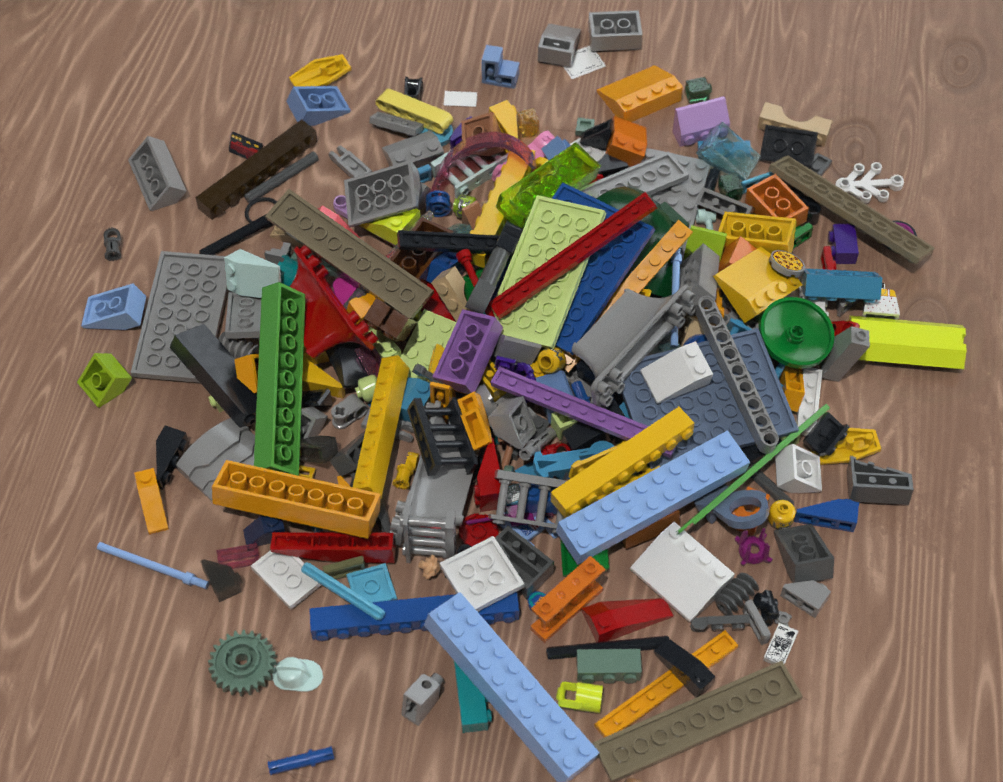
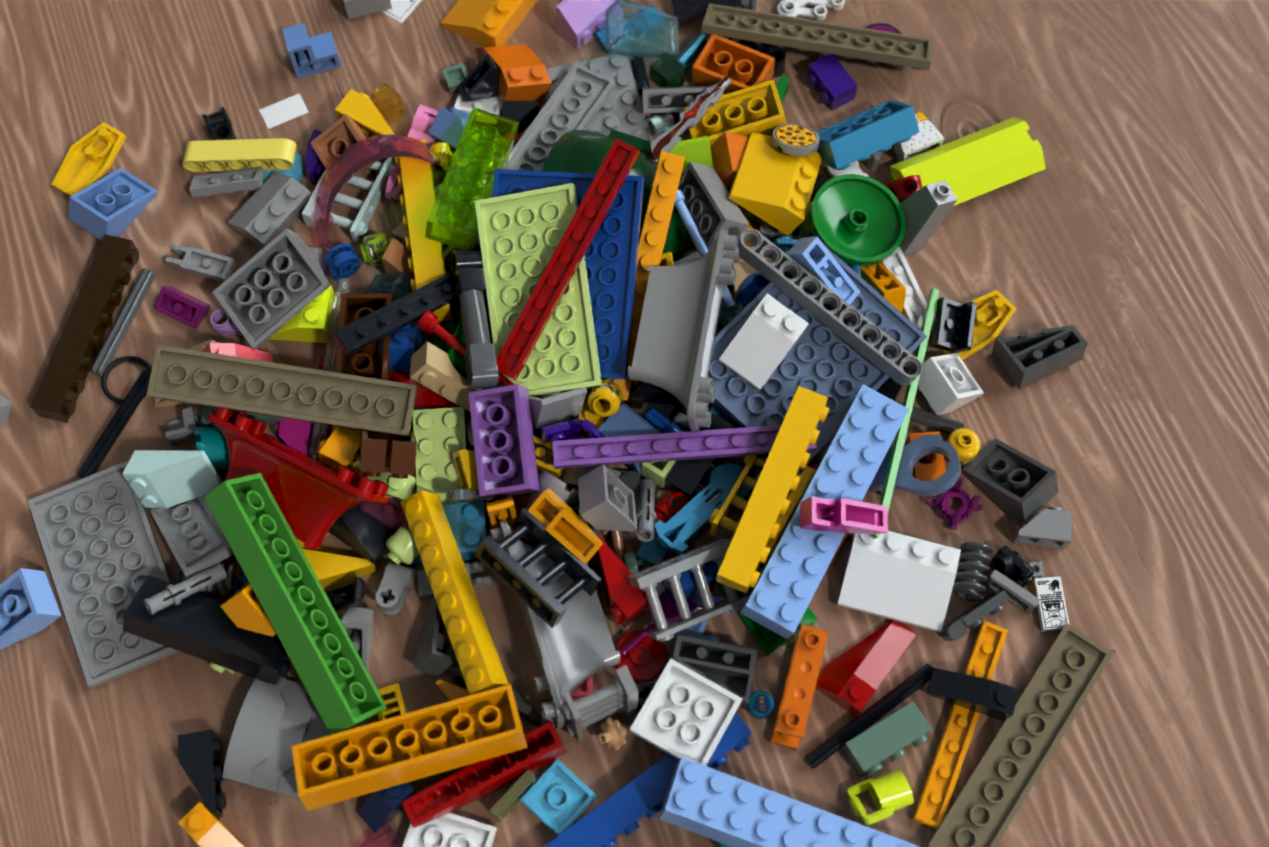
camera: 30 degrees left, 10 degrees up
lime slope [77,353,132,407] -> none
slope [229,132,263,159] -> none
clear smoke slope [299,435,338,464] -> none
medium azure axle [301,562,385,620] -> none
yellow connector [392,452,420,490] -> none
dark azure tile [417,164,432,183] -> none
blue slope [794,499,859,533] -> none
red plate [820,246,836,270] -> none
none -> light grey pin [144,563,227,615]
none -> magenta slope [154,286,211,329]
none -> light grey sword [650,76,731,164]
none -> light blue slope [787,236,860,304]
none -> dark pink slope [800,497,888,534]

